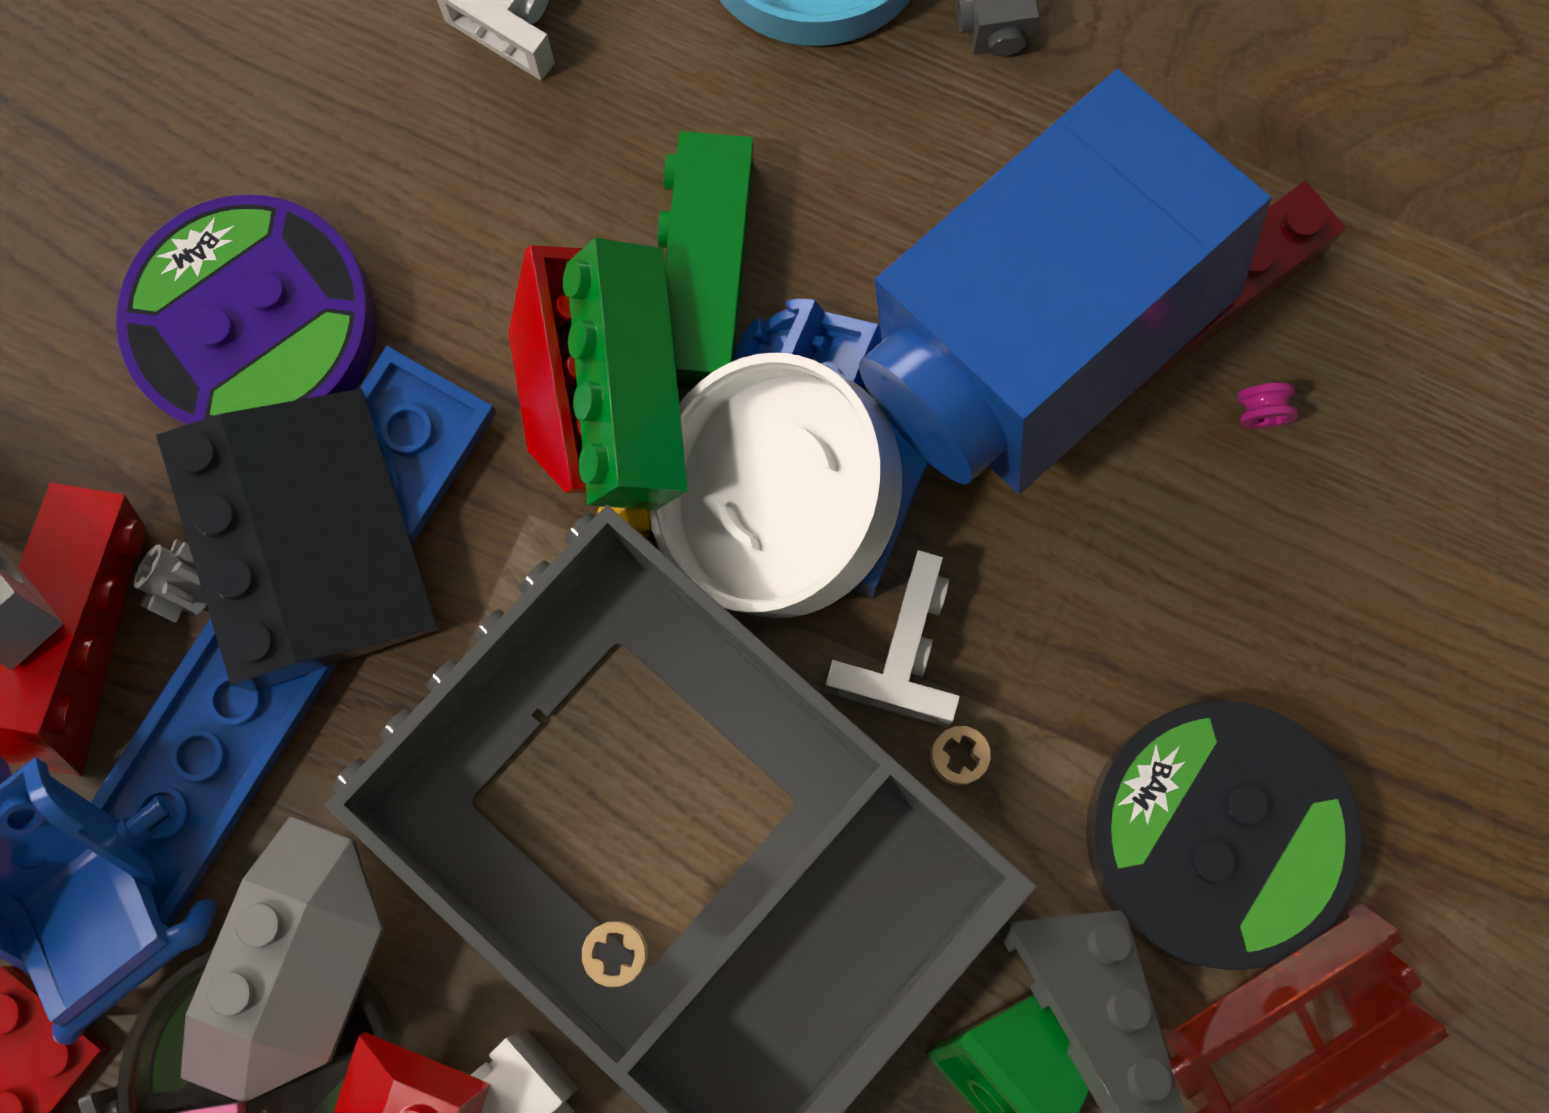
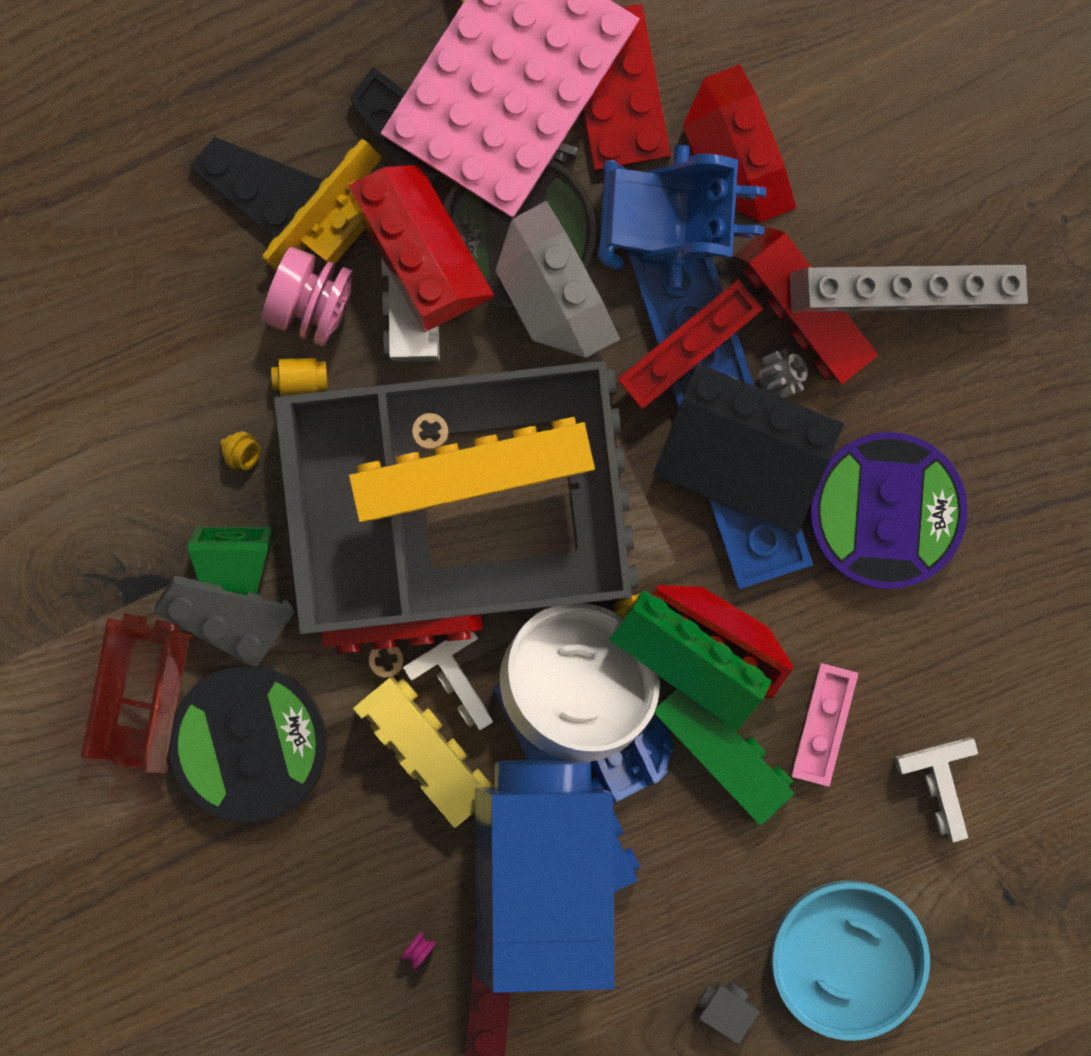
camera: 130 degrees right, 10 degrees up
none -> red plate [321,614,483,654]
none -> yellow brick [349,417,595,523]
none -> light yellow wedge [353,676,492,828]
none -> red plate [617,279,763,410]
none -> bright pink plate [790,663,859,786]

